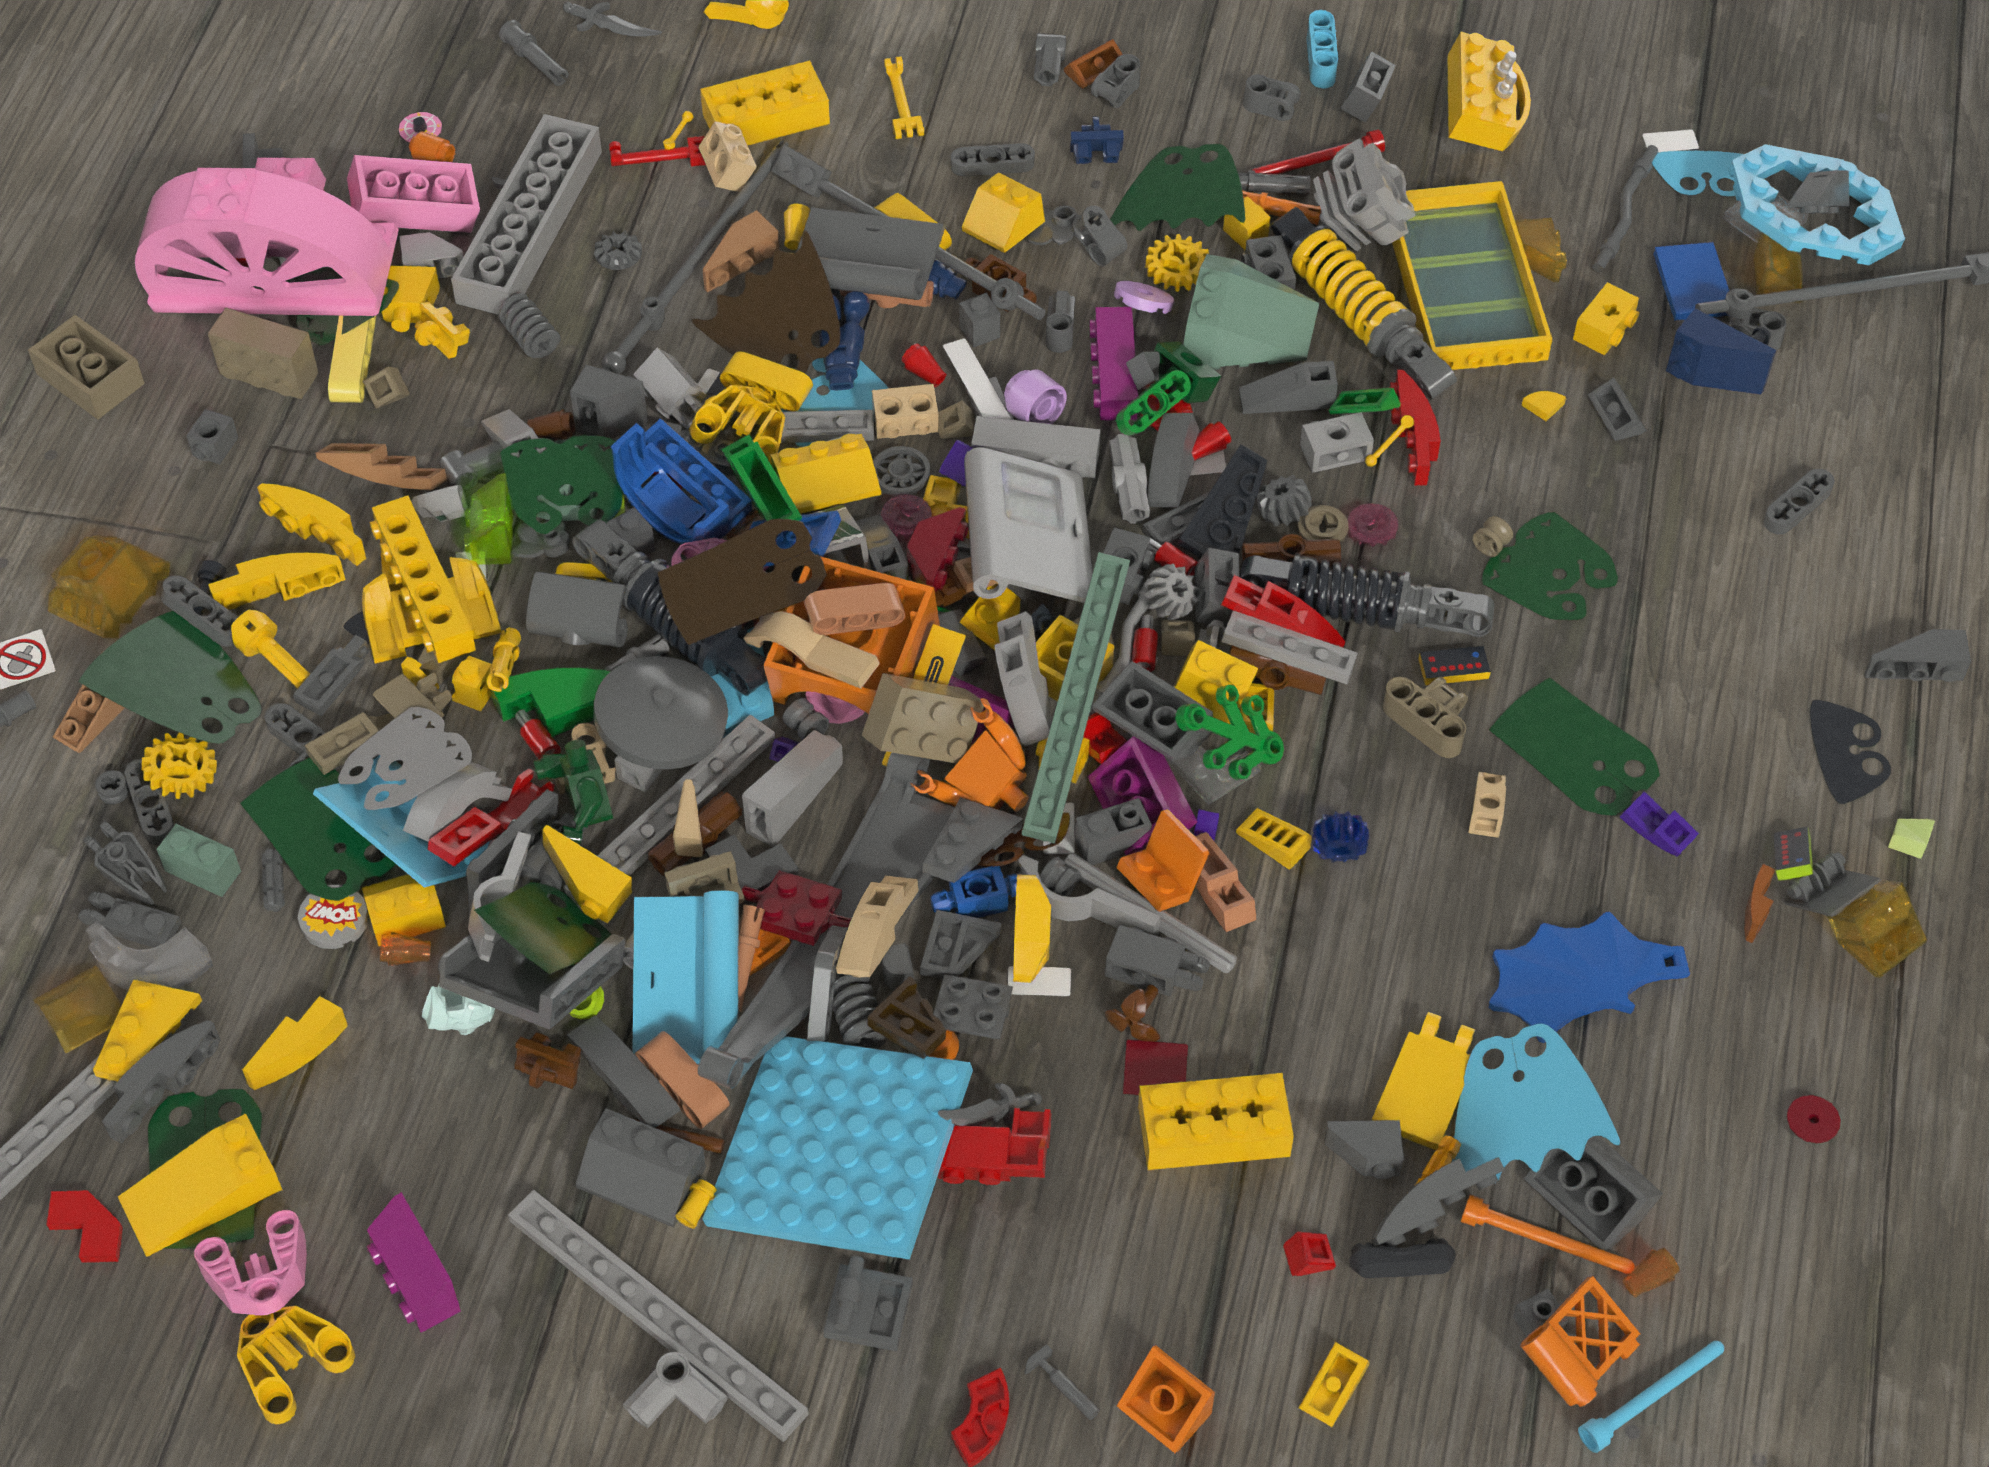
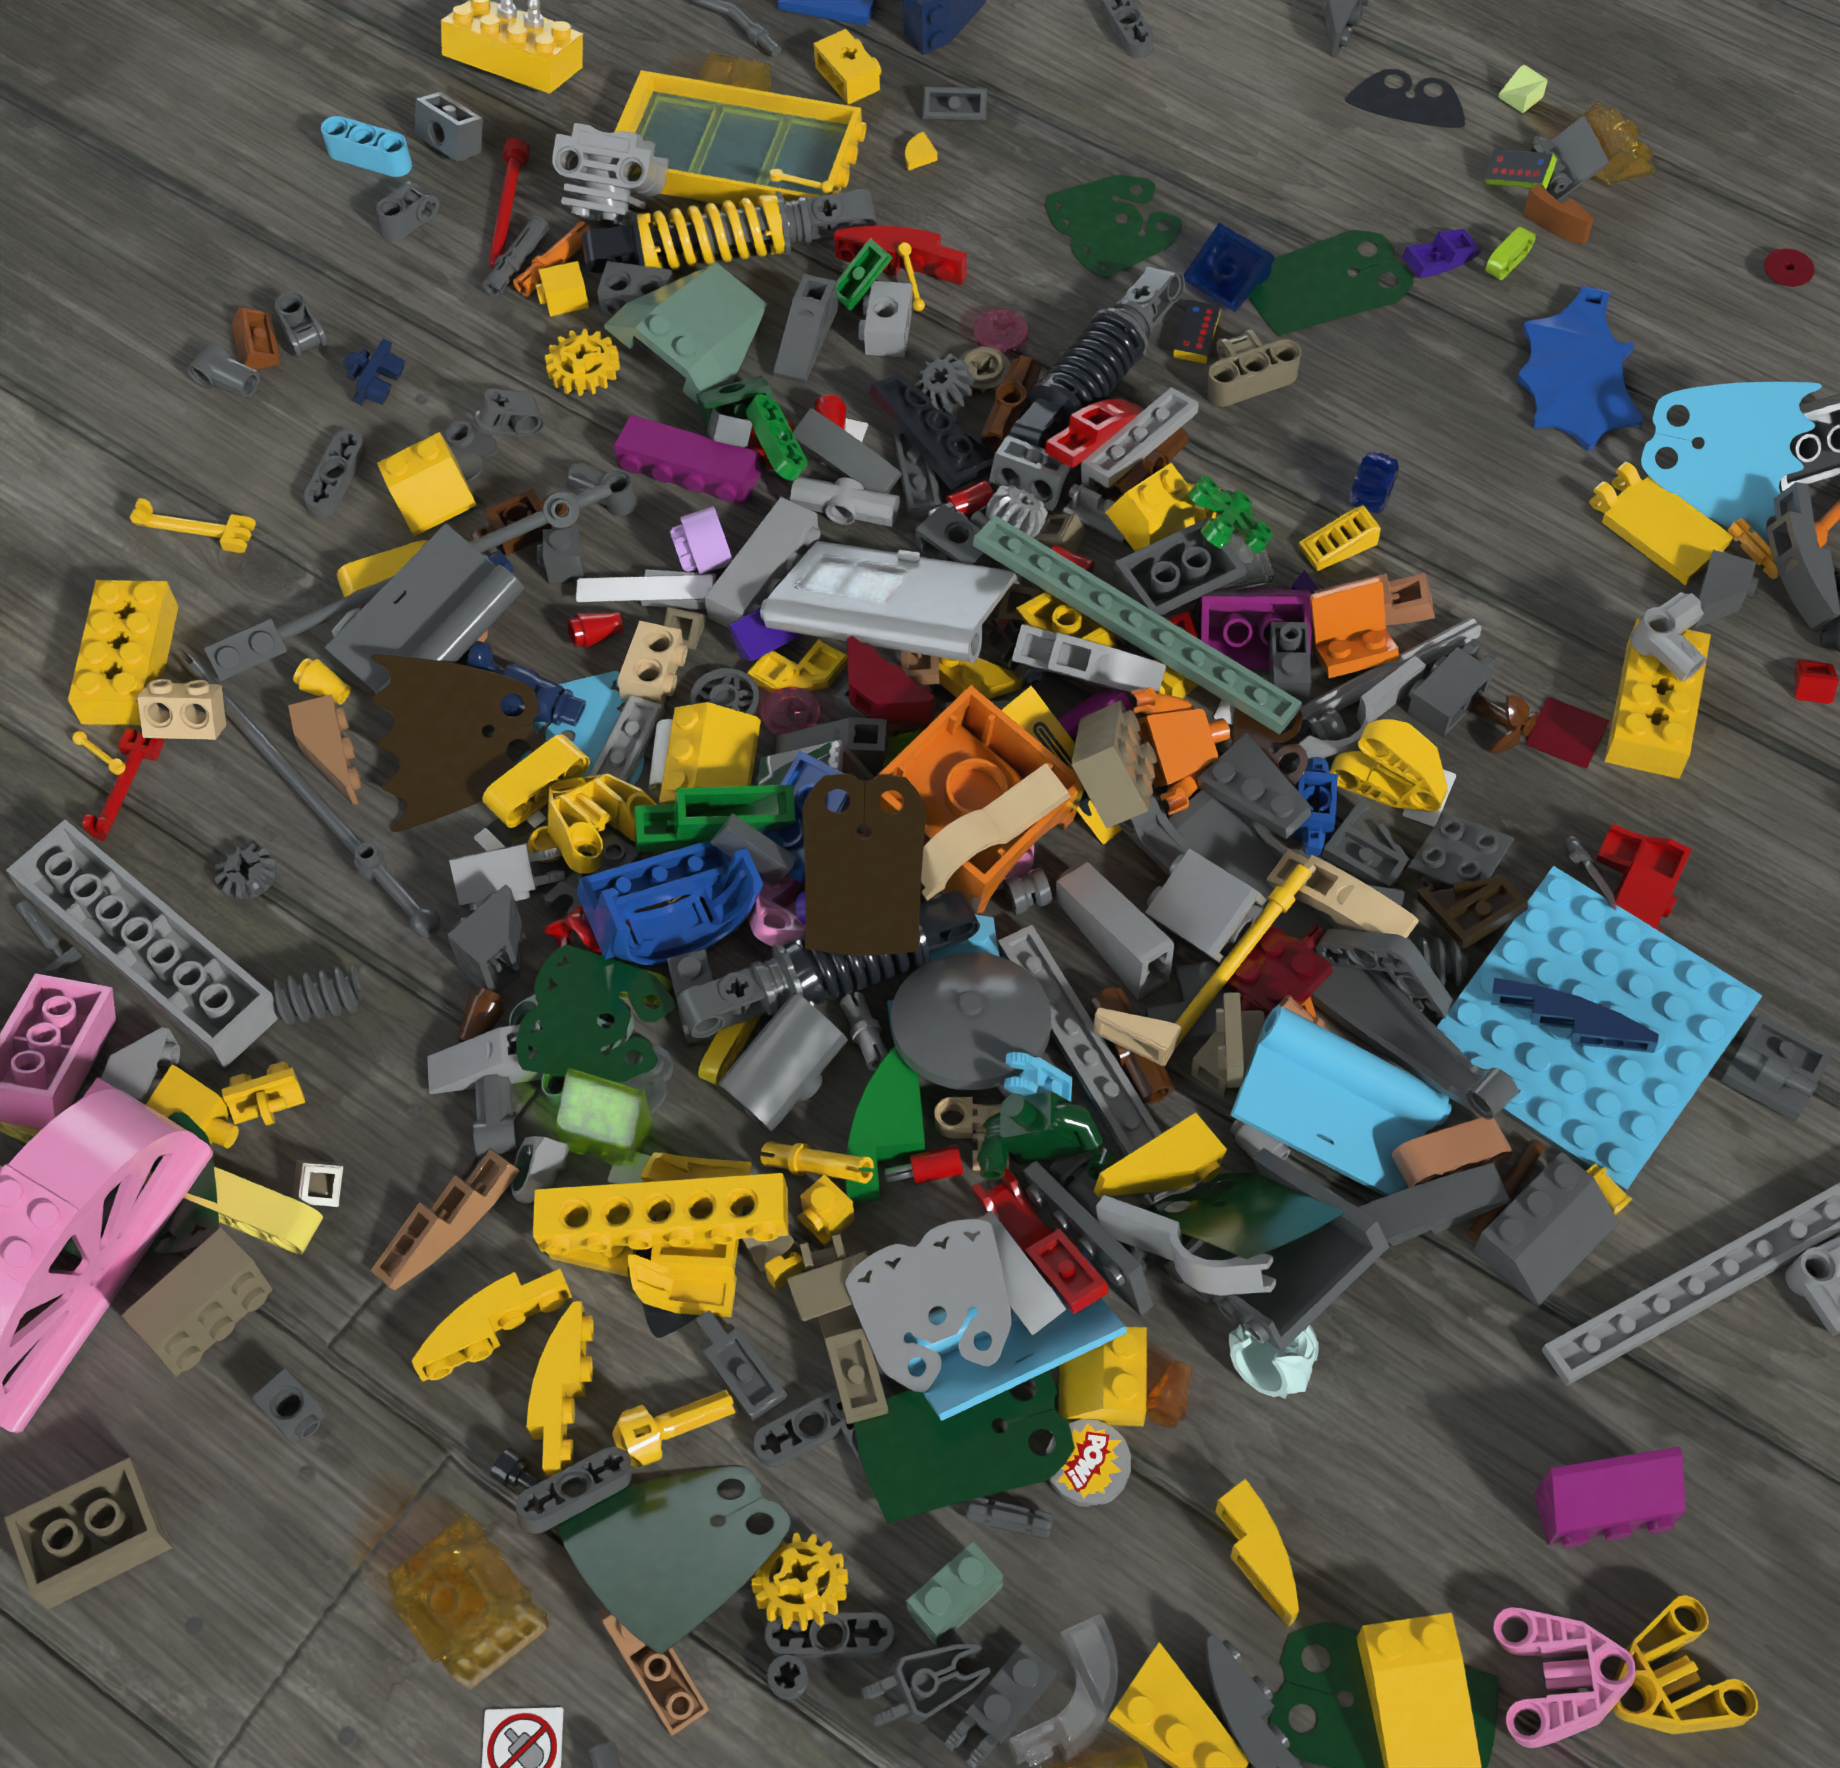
camera: 65 degrees left, 5 degrees up
reddish brown hips [514,1032,581,1089] -> none
dark purple piece [769,736,800,762] -> none
nougat beam [804,583,905,635] -> none
dark green piece [1110,144,1246,231] -> none
lavender tile [1114,281,1174,314] -> none
tan leg [1468,772,1506,838] -> none
dark tan wheel [1472,516,1513,557] -> none
none -> dark grey slope [710,813,796,886]
none -> yellow hinge [770,169,833,194]
none -> medium azure hinge [1004,1052,1072,1102]
none -> light grey slope [1145,848,1269,964]
none -> yellow bar [1174,864,1311,1050]
none -> clear blue slope [1183,222,1275,312]
none -> lime beam [1485,226,1536,280]
none -> dark blue slope [1491,978,1659,1053]
none -> light grey piece [1631,592,1707,682]

